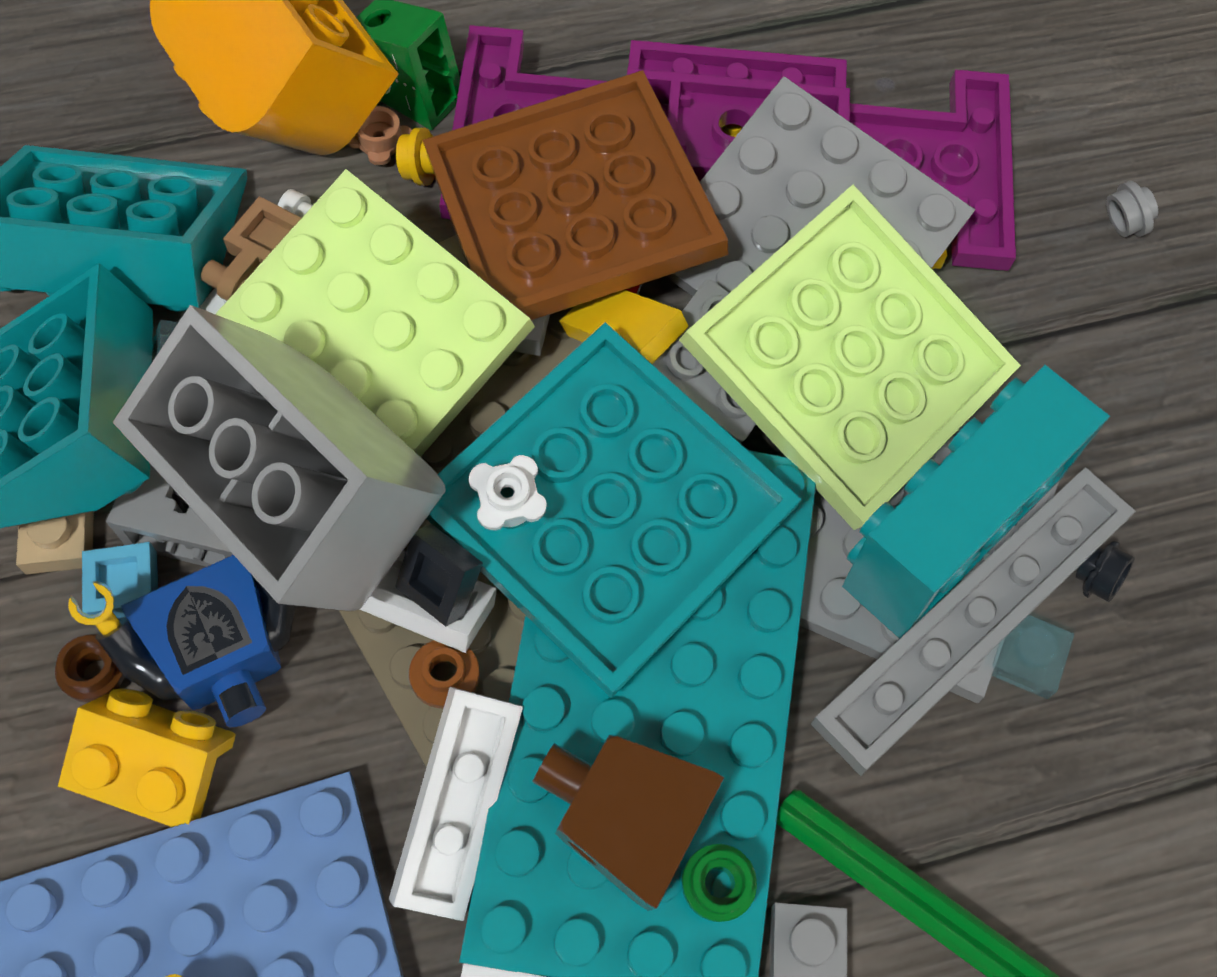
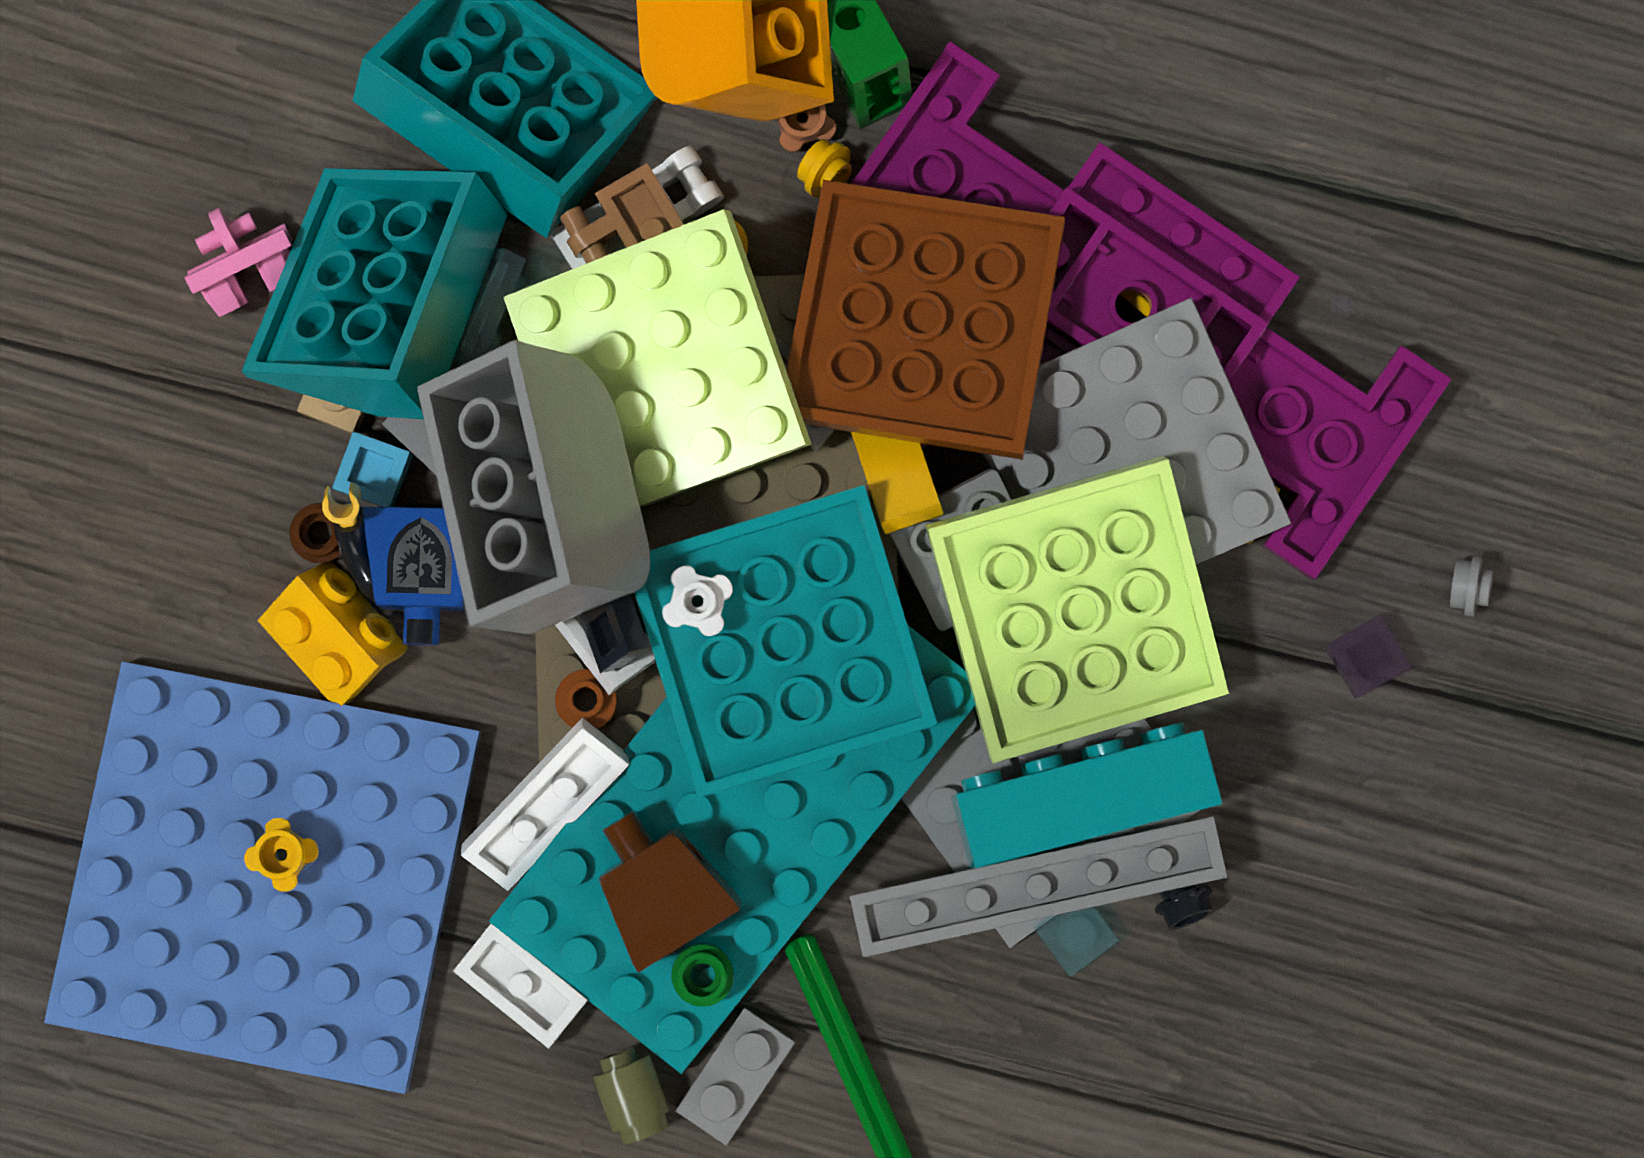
camera: 35 degrees right, 20 degrees up
none -> clear purple plate [1324,614,1411,699]

